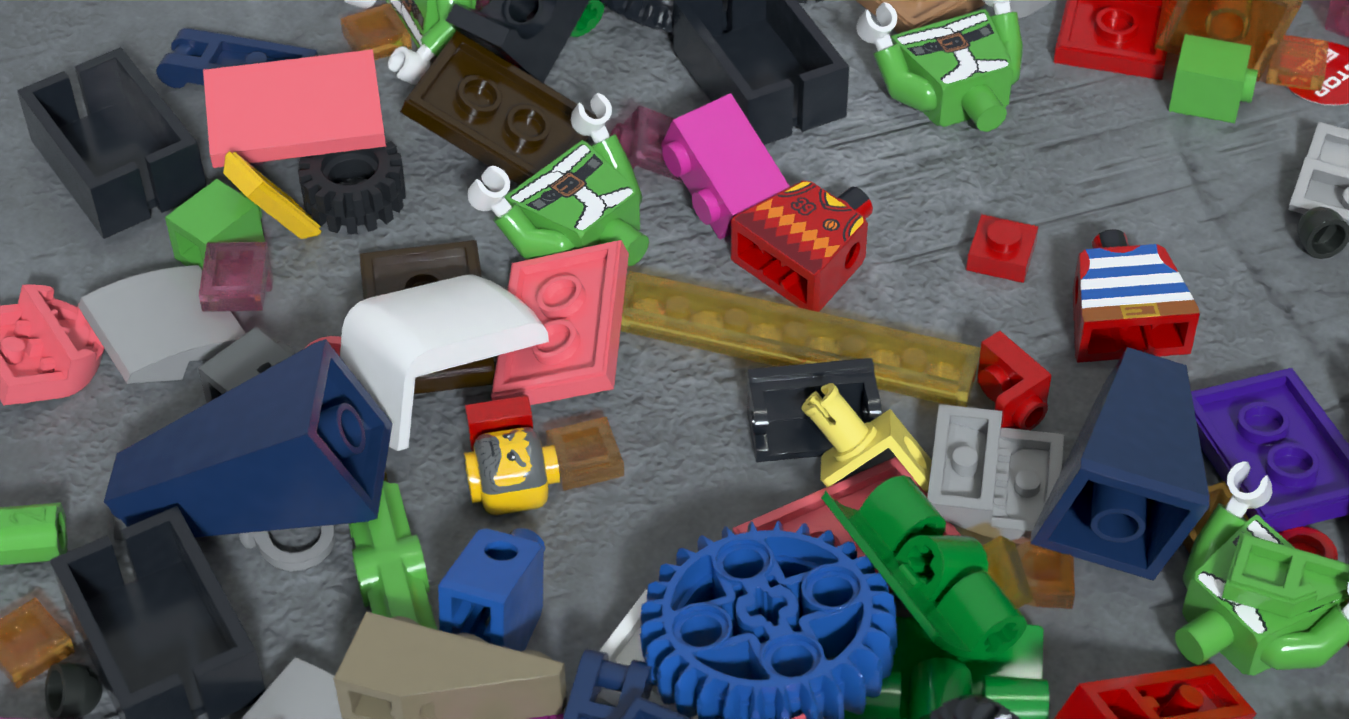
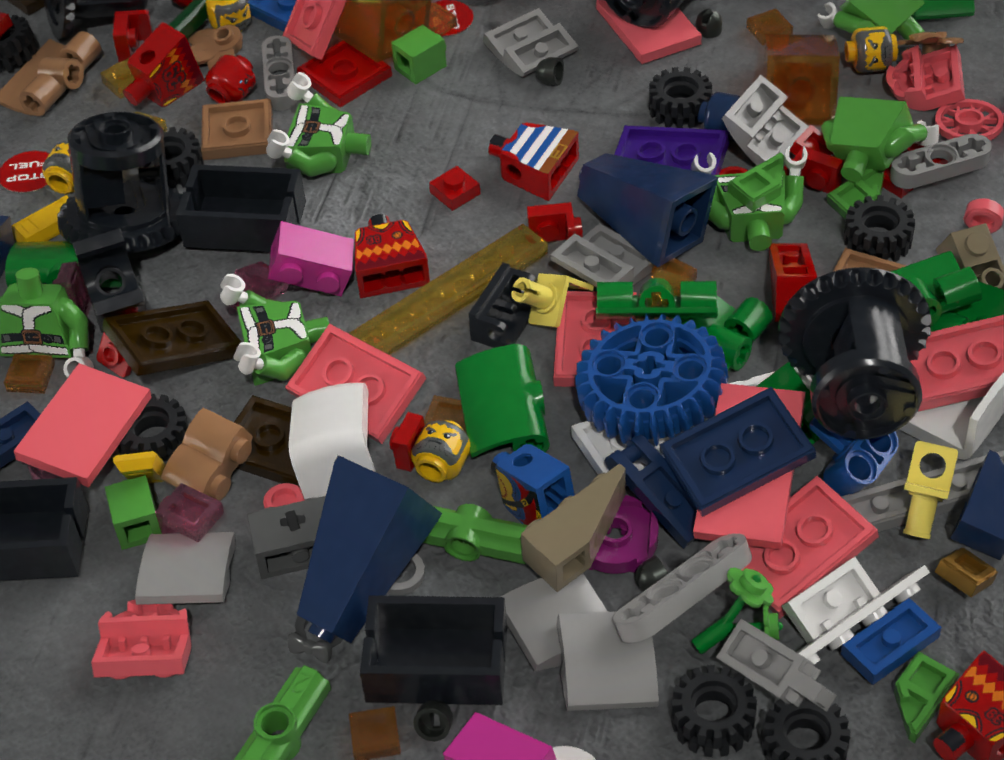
camera: 55 degrees left, 0 degrees up
none -> medium nougat brick [161,408,253,508]
none -> green panel [455,344,550,458]

